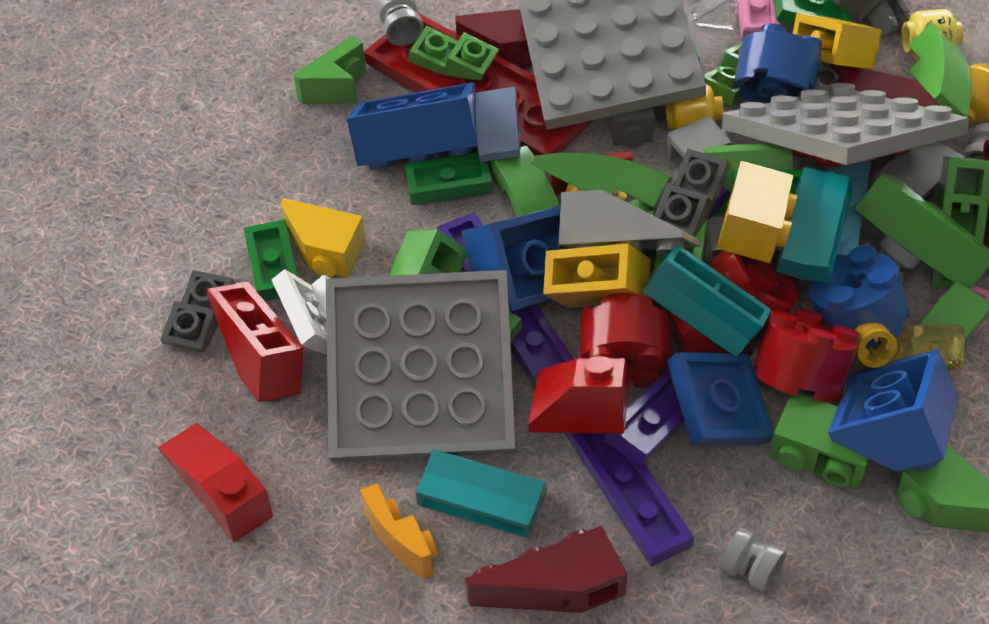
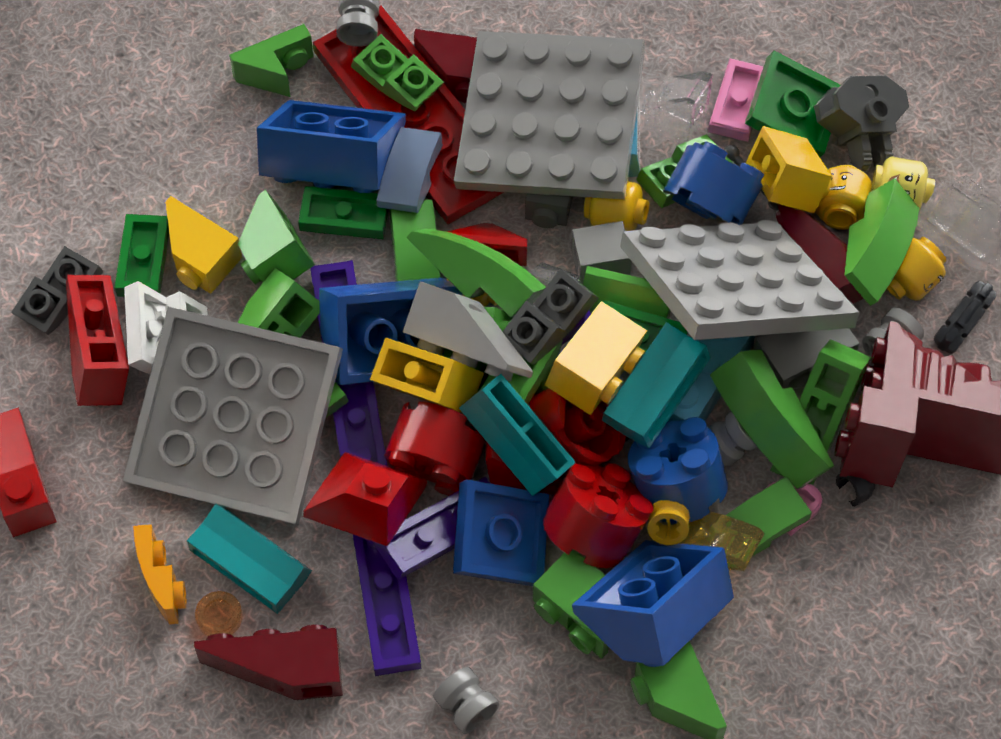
camera: 15 degrees right, 10 degrees up
none -> clear orange tile [195,591,243,636]
none -> slope [238,189,315,285]
none -> yellow head [815,165,872,230]

